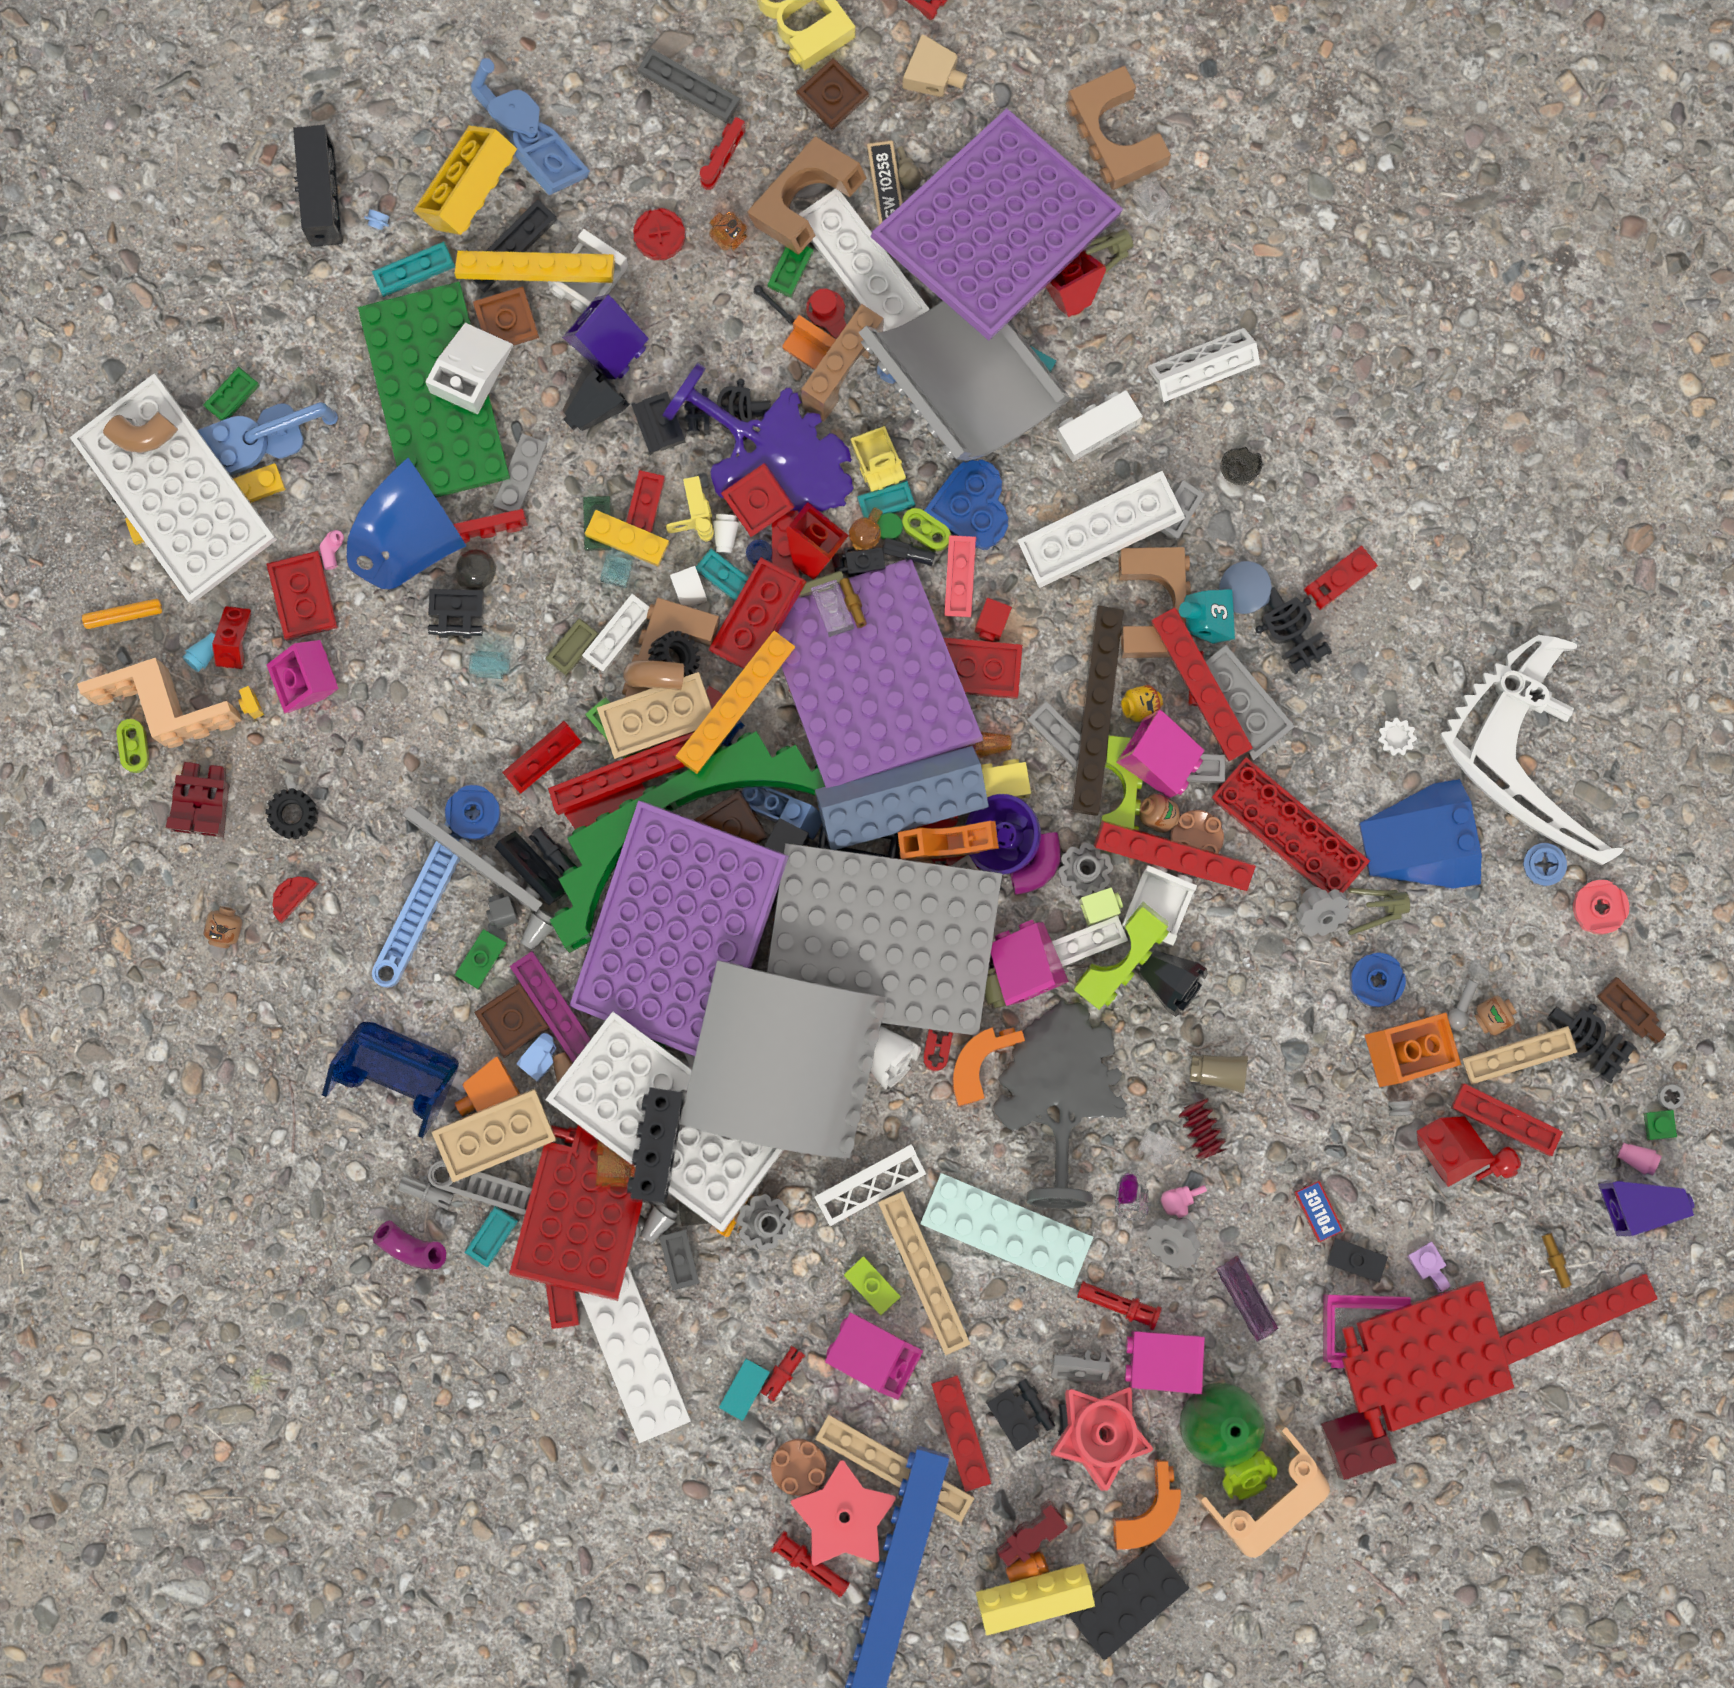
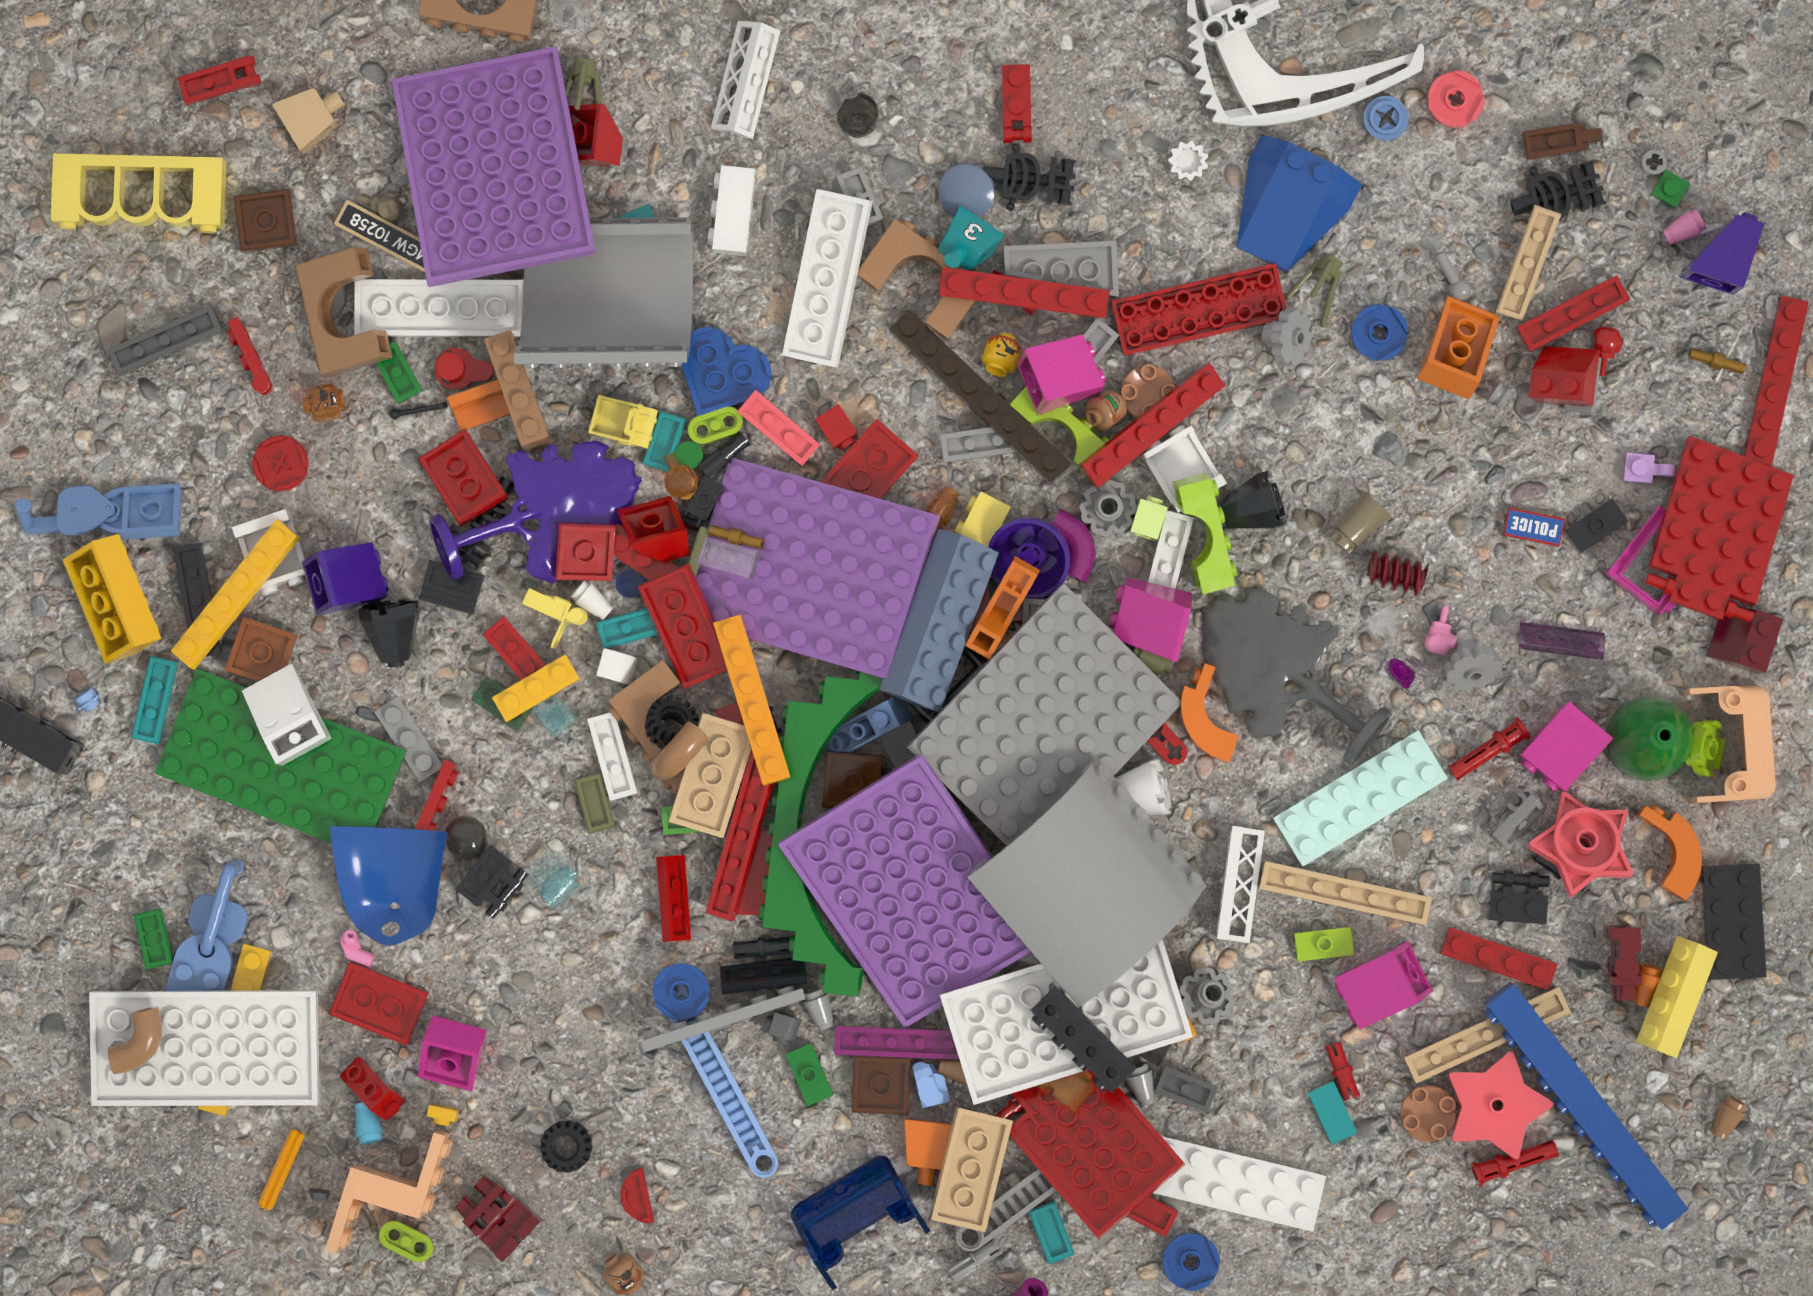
camera: 45 degrees left, 5 degrees up
medium nougat head [1474,995,1517,1036] -> none
none -> red tile [418,429,508,527]
none -> blue plate [1162,1232,1220,1291]

